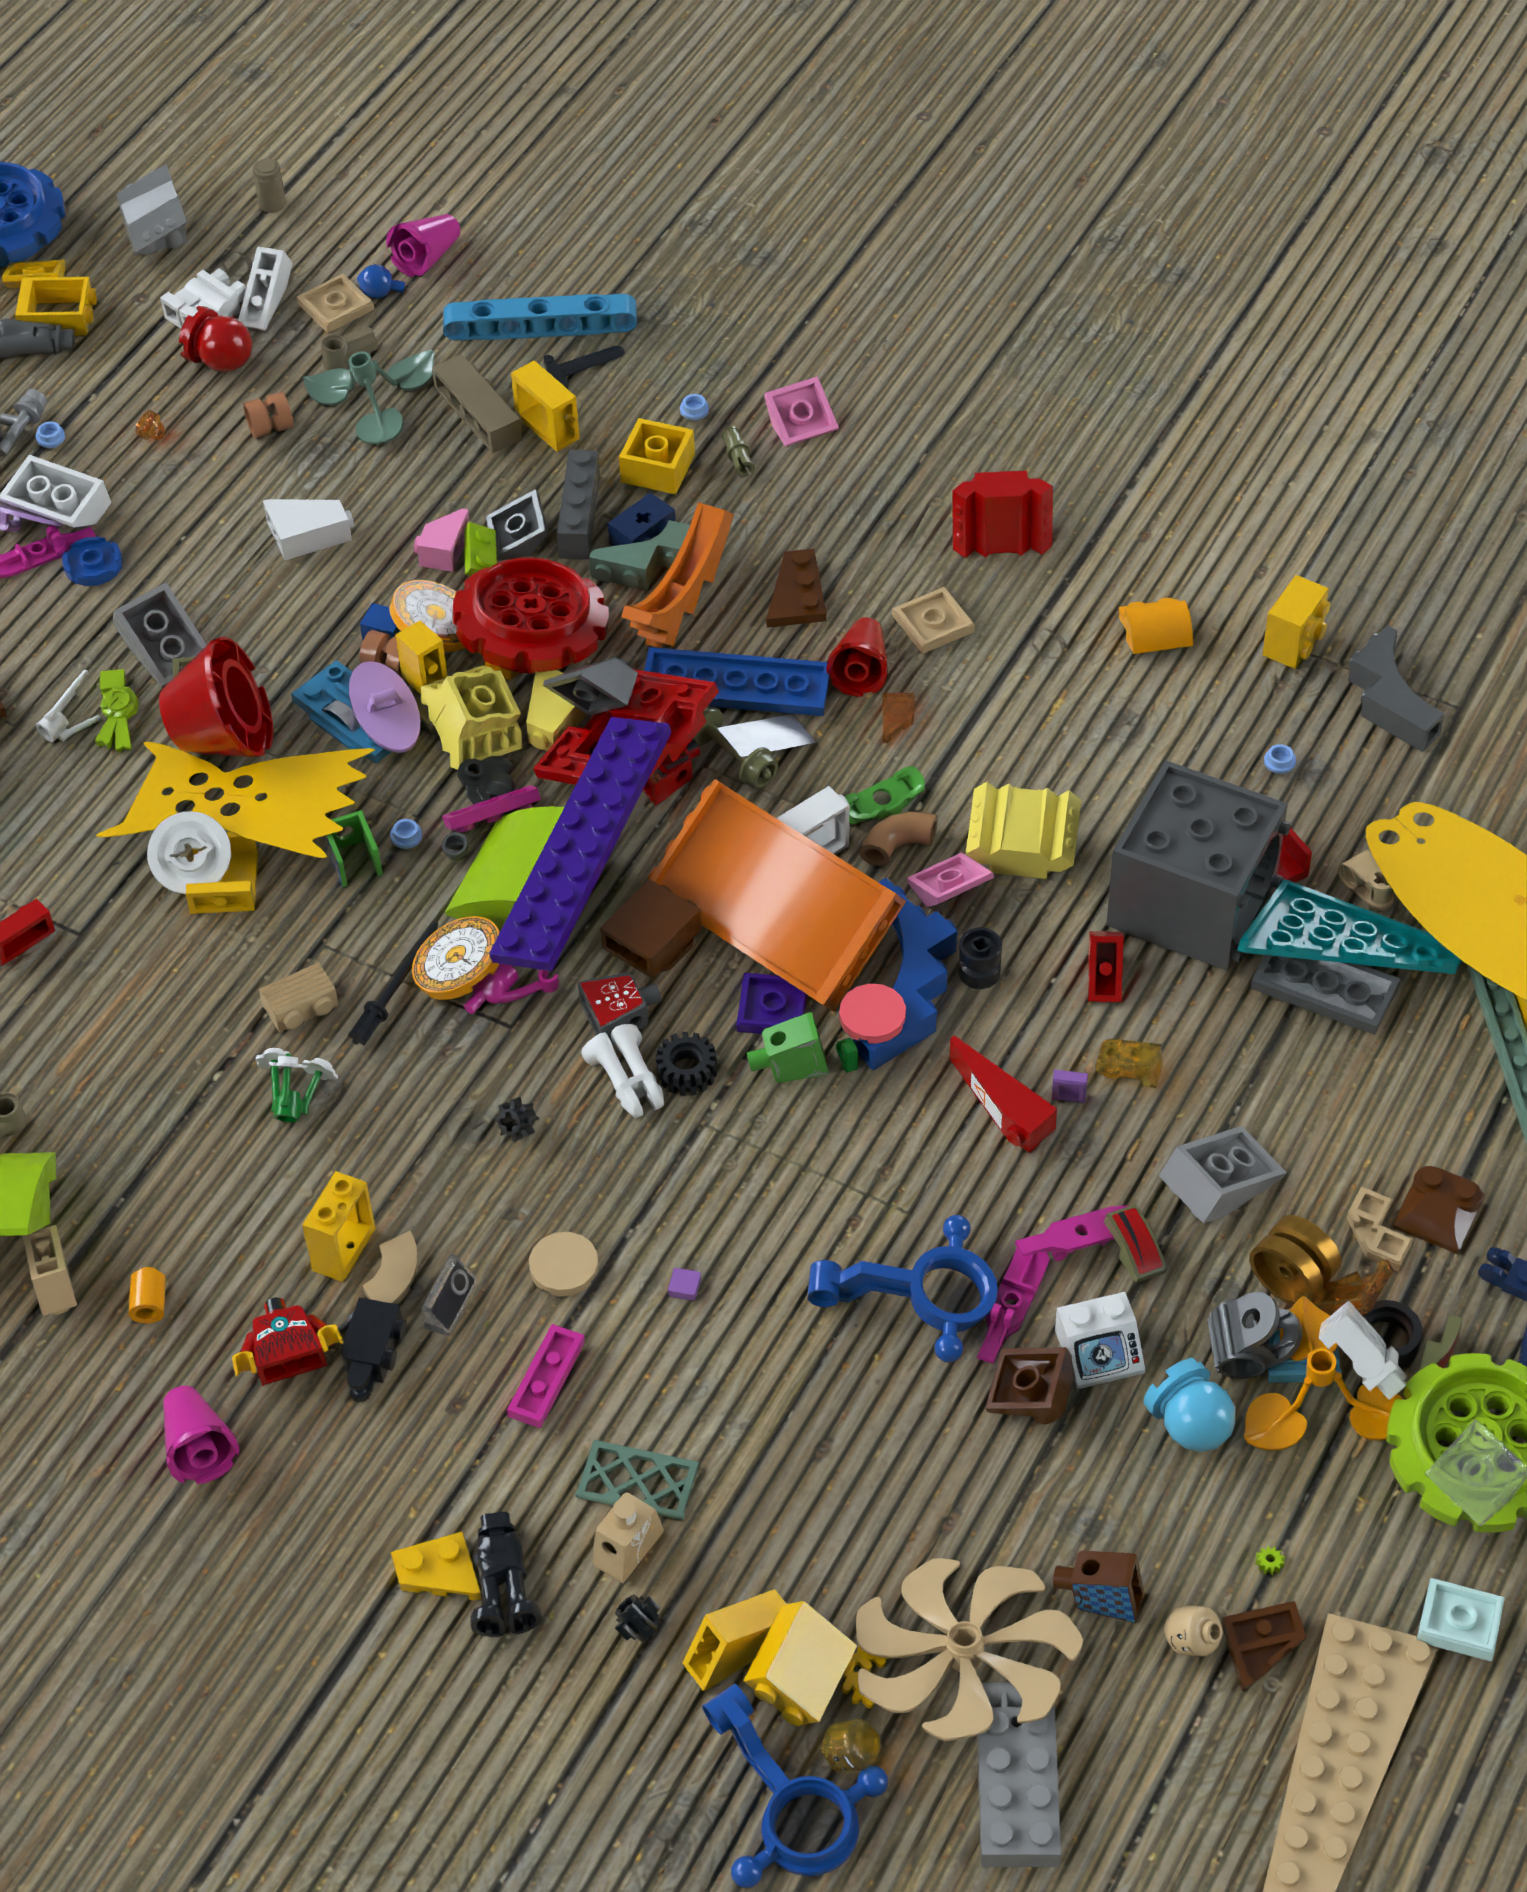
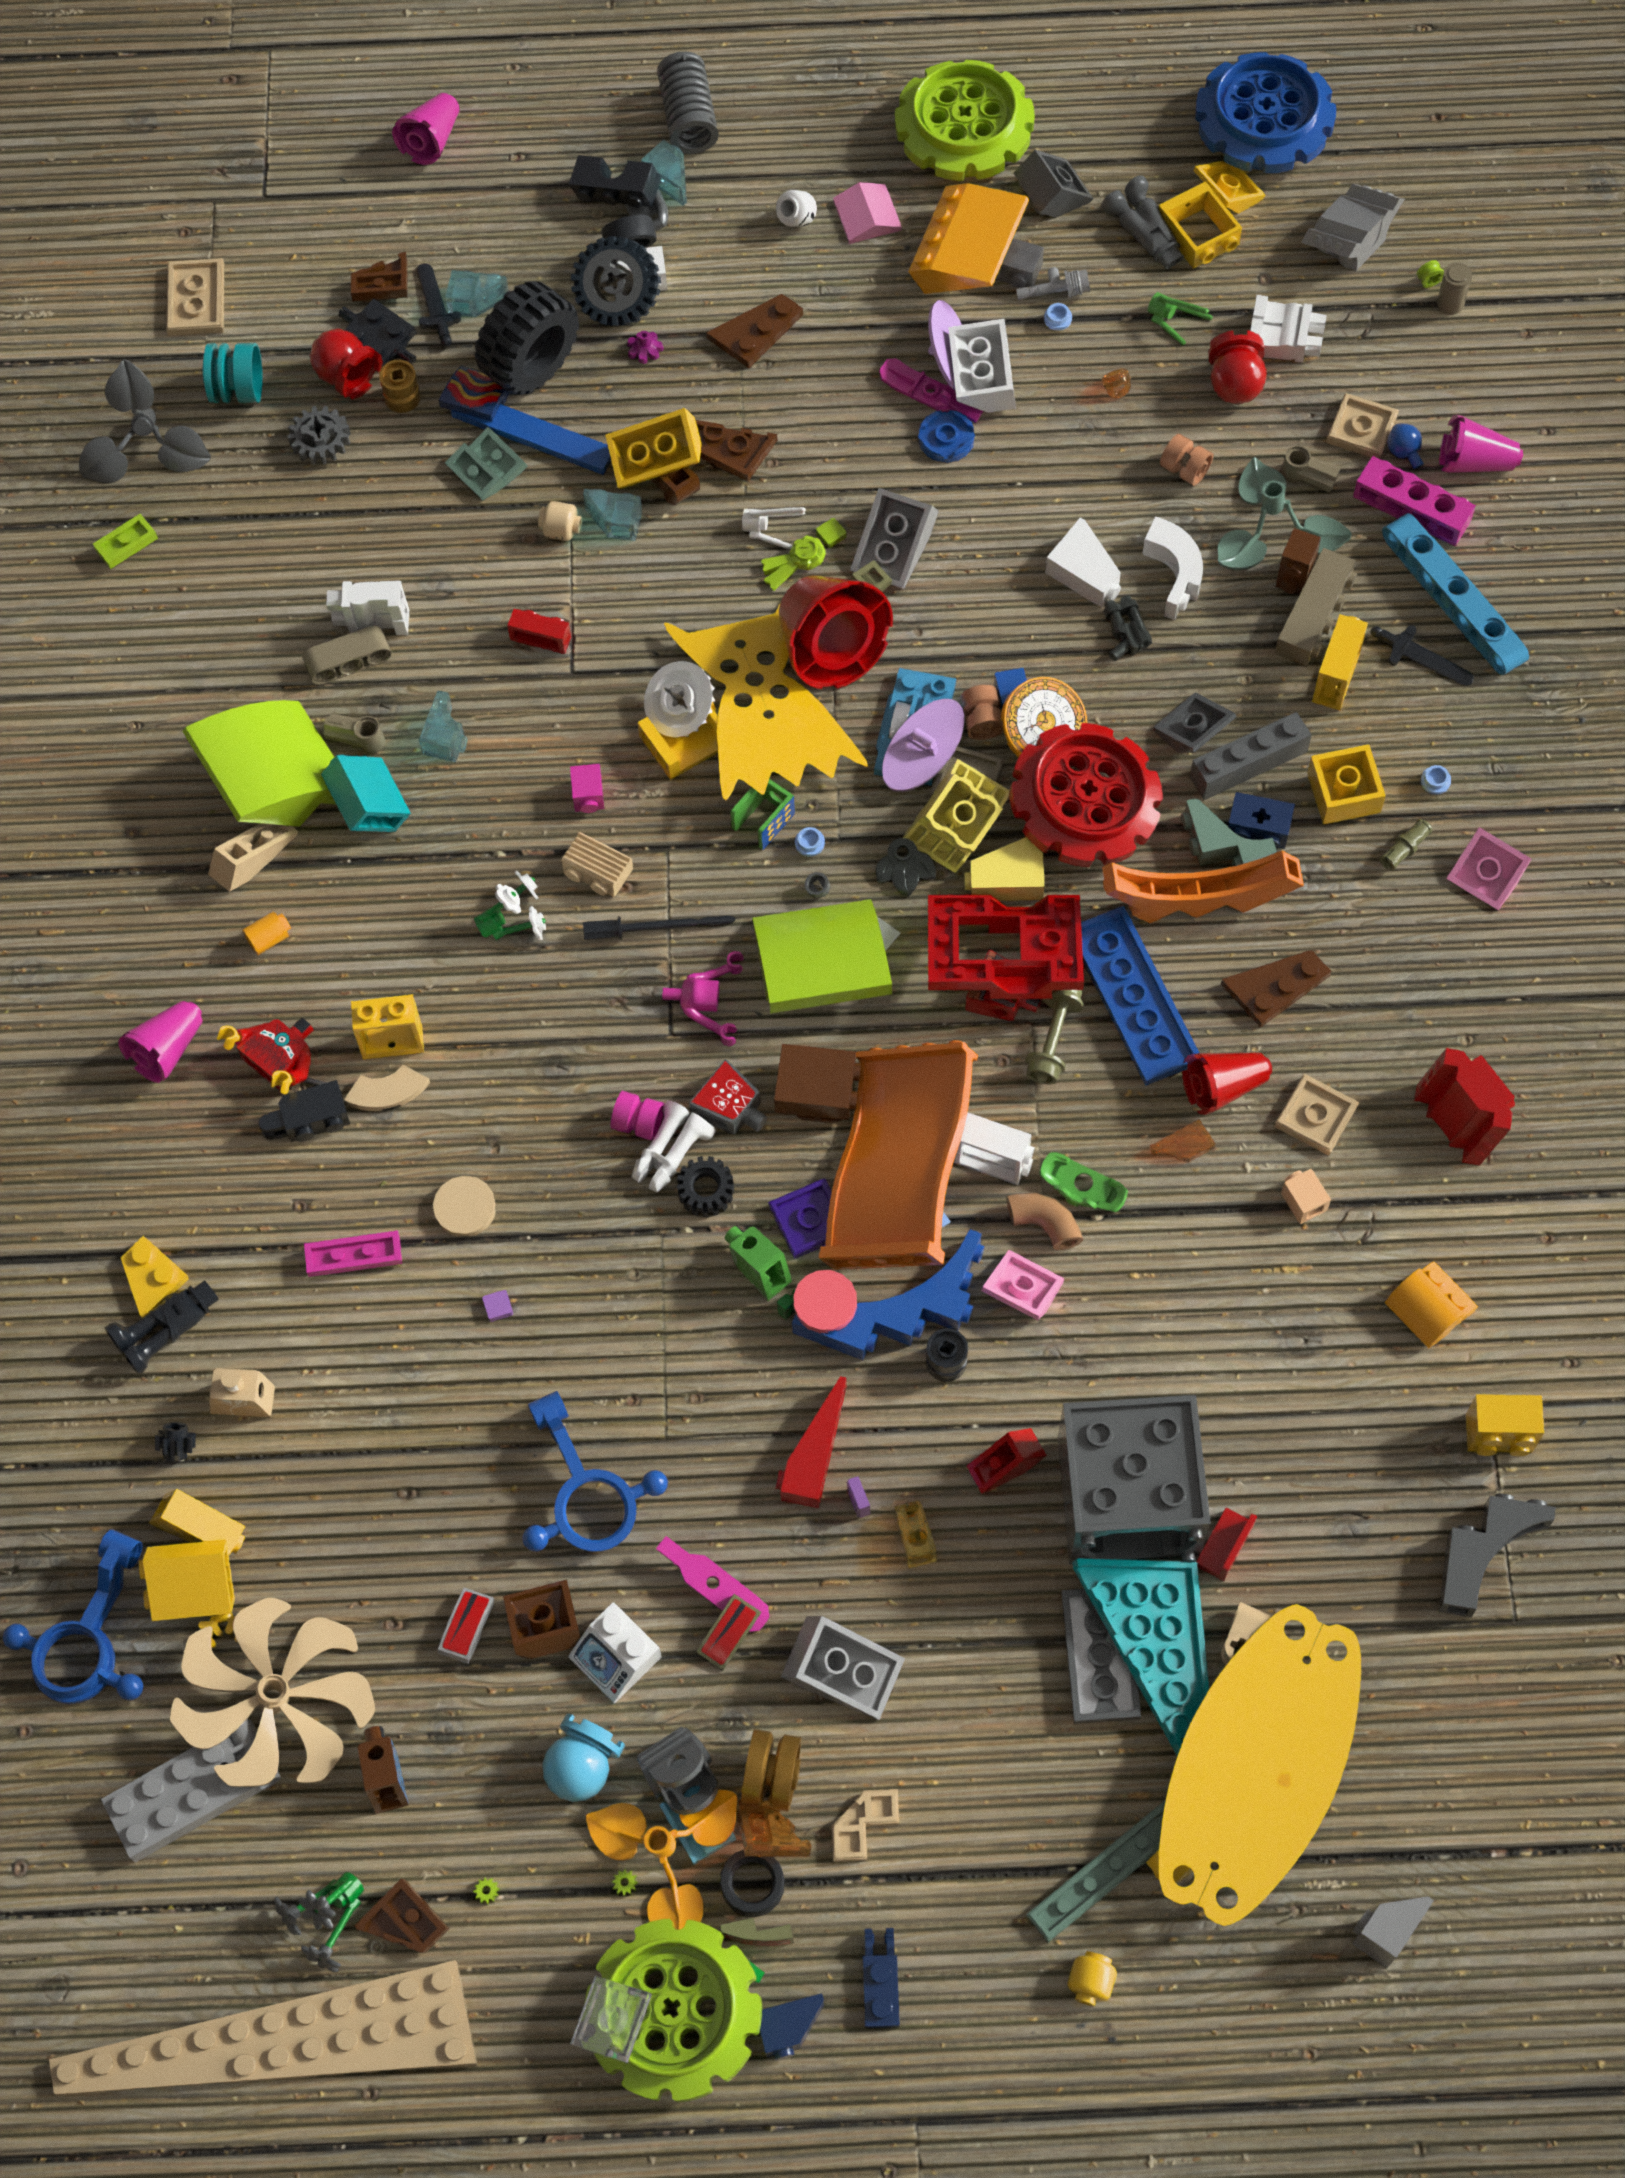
camera: 60 degrees right, 15 degrees up
white slope [238,246,293,331] -> none
yellow brick [395,620,447,694] -> none
tile [412,916,500,1000] -> none
bright pink slope [414,508,470,572] -> none
slope [421,1254,477,1335] -> none
dark pink plate [442,785,541,833] -> none
lime plate [464,522,497,576] -> none
dark purple plate [489,717,672,971] -> none
black gear [494,1097,539,1142] -> none
dark grey slope [543,658,638,715] -> none
sand green window [575,1440,699,1521] -> none
flat silver sticker [717,714,816,757] -> none
clear yellow head [822,1719,881,1773] -> none
light yellow slope [966,782,1081,879] -> none
dark pink piece [977,1248,1050,1364] -> none
tan head [1165,1606,1223,1656] -> none
light blue plate [1264,744,1296,774] -> none
white hips [1319,1301,1407,1400] -> none
reddish brown slope [1393,1166,1485,1254] -> none
light aqua tile [1417,1578,1505,1662] -> none
none -> plant [274,1872,364,1972]
none -> teal brick [321,755,411,832]
none -> clear light blue arch [419,690,468,763]
none -> slope [438,1588,494,1664]
none -> dark pink brick [570,764,605,813]
none -> dark pink wheel [610,1091,665,1141]
none -> lime piece [611,1869,638,1897]
none -> pearl dark grey piece [1103,595,1152,661]
none -> white arch [1143,517,1203,620]
none -> bright green plant [1148,292,1213,345]
none -> reddish brown brick [1275,528,1321,595]
none -> light nougat brick [1281,1168,1331,1224]
none -> dark pink brick [1353,456,1476,547]
none -> lime bush [1416,260,1444,288]

